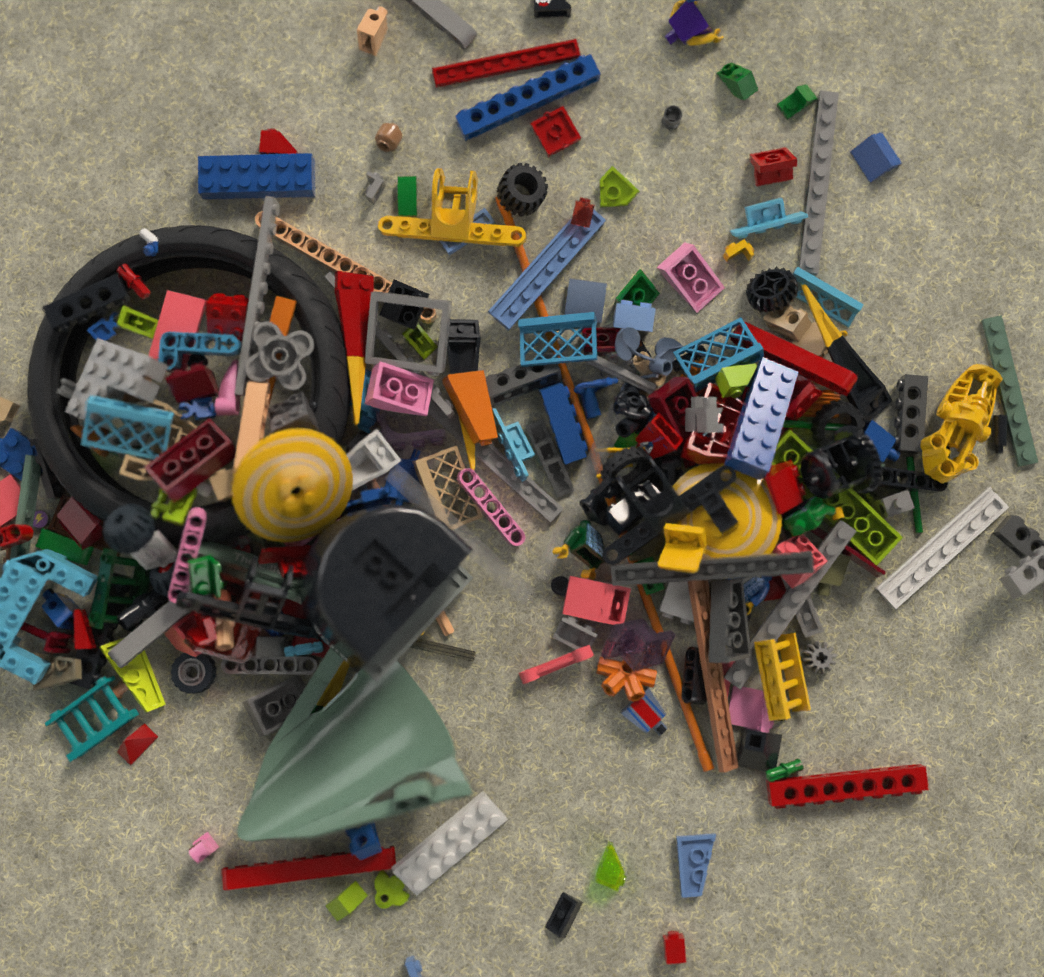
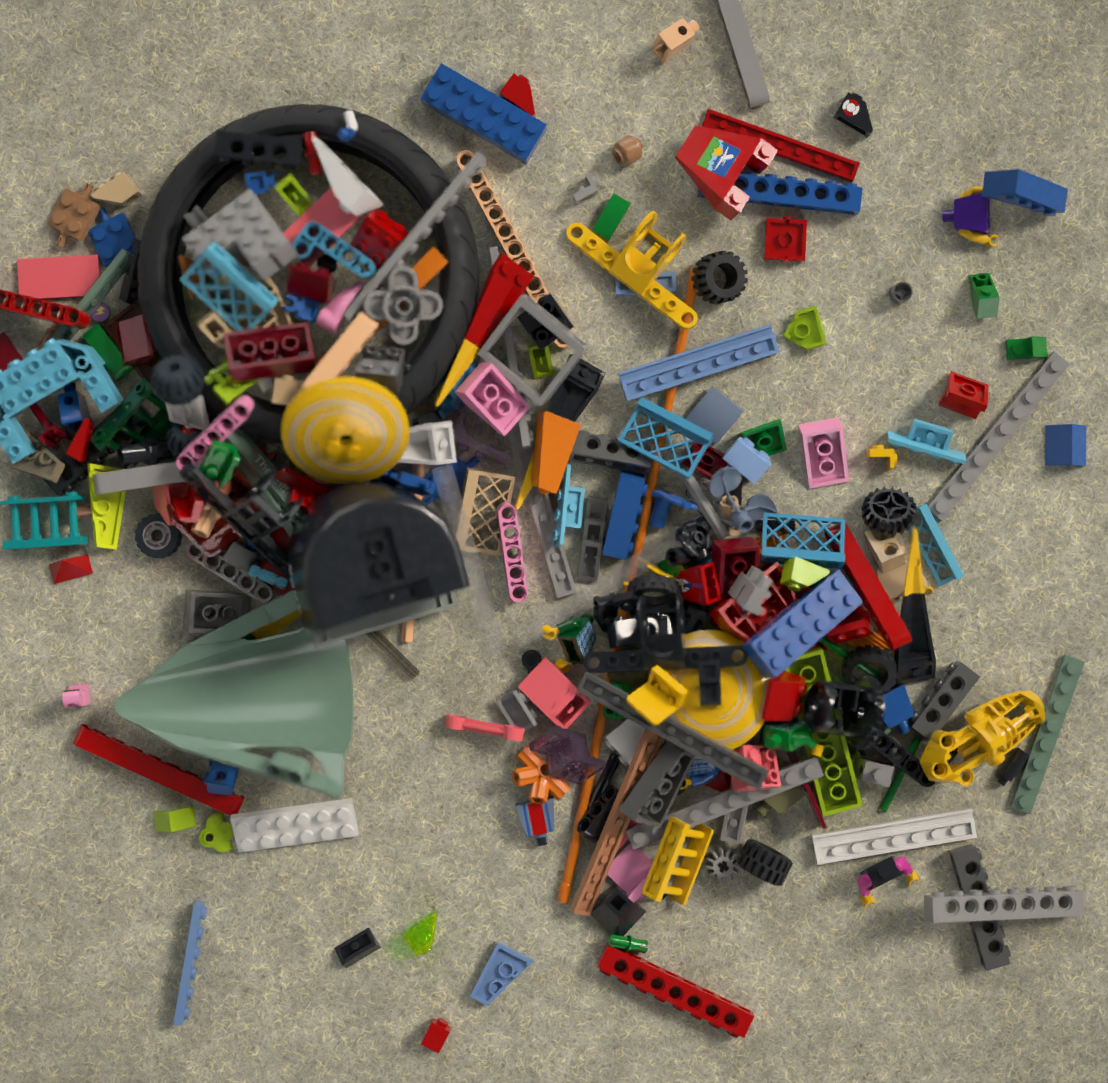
camera: 30 degrees right, 5 degrees up
clear red bracket [570,197,595,228] -> none
none -> white wedge [312,137,383,216]
none -> black axle [588,753,620,808]
none -> red wedge [675,125,778,221]
none -> black tyre [736,839,793,886]
none -> torso [857,856,920,909]

